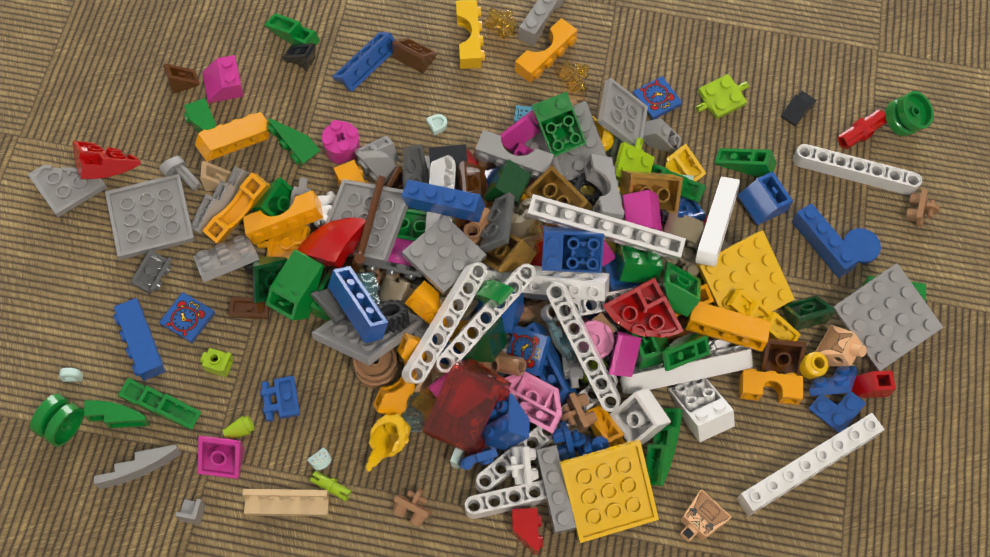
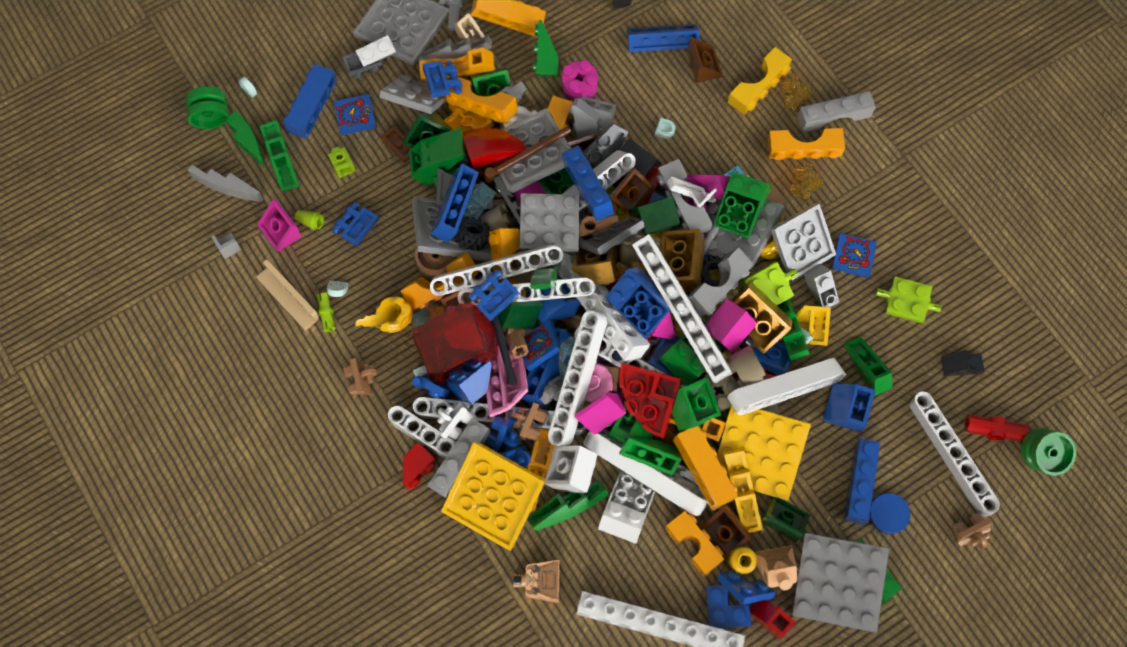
camera: 50 degrees right, 5 degrees up
none -> white plate [356,35,396,67]
none -> blue plate [423,61,462,98]
none -> blue plate [468,269,520,321]
none -> black bar [492,314,517,385]
none -> white piece [667,177,717,208]

